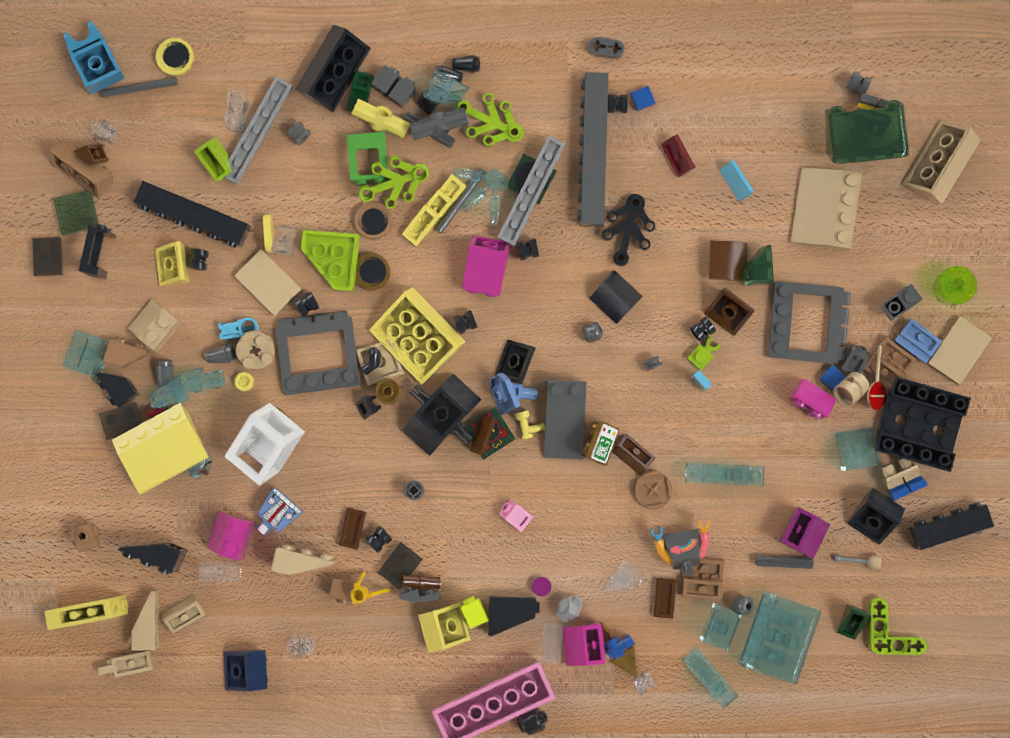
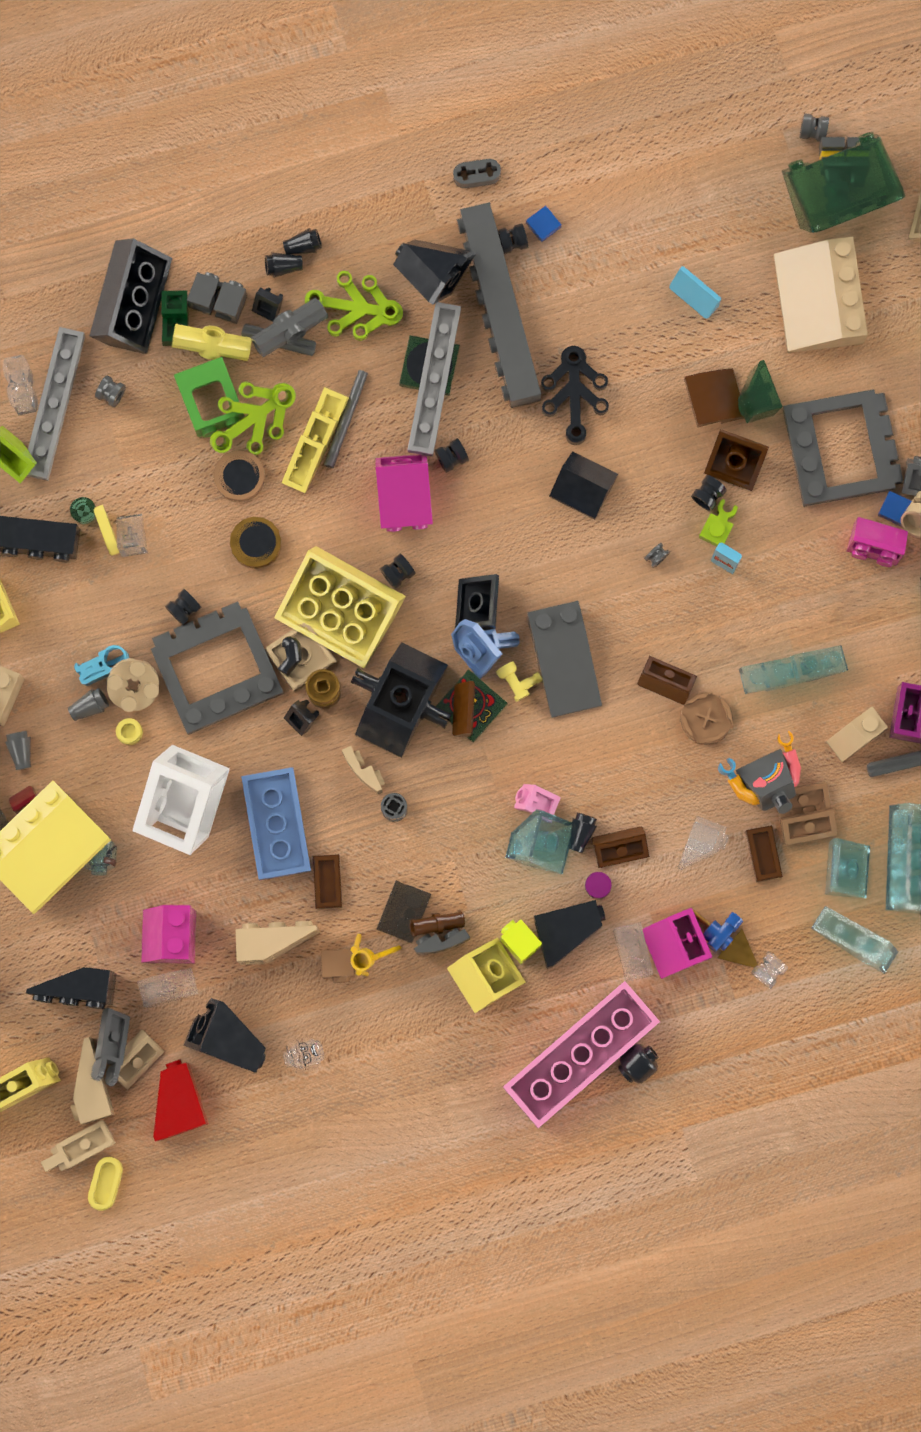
camera: 20 degrees left, 5 degrees down
clear light blue slope [149,367,226,408] -> none
black wheel [187,249,209,271] -> none
dark blue slope [223,649,268,692] -> none
tan tile [235,249,302,316] -> none
torso [257,488,304,536] -> none
lime plate [301,230,360,292] -> none
black wheel [365,526,392,553] -> none
clear light blue slope [423,70,469,105] -> none
clear light blue plant [454,169,508,226] -> none
light grey rock [555,596,583,623] -> none
dark grey piece [582,322,603,343] -> none
slope [582,421,620,466] -> none
dark red plate [661,134,696,178] -> none
dark grey piece [732,595,754,615] -> none
none -> clear green tile [70,497,96,524]
none -> light yellow tile [88,1157,123,1210]
none -> dark grey hinge [91,1008,130,1086]
none -> red slope [153,1059,208,1142]
none -> black slope [183,998,266,1073]
none -> medium blue plate [241,767,311,881]
none -> tan slope [342,746,385,795]
none -> black slope [393,239,476,305]
none -> clear light blue slope [505,809,572,874]
none -> black cone [568,812,597,853]
none -> reddish brown slope [591,826,650,868]
none -> tan slope [826,707,888,762]

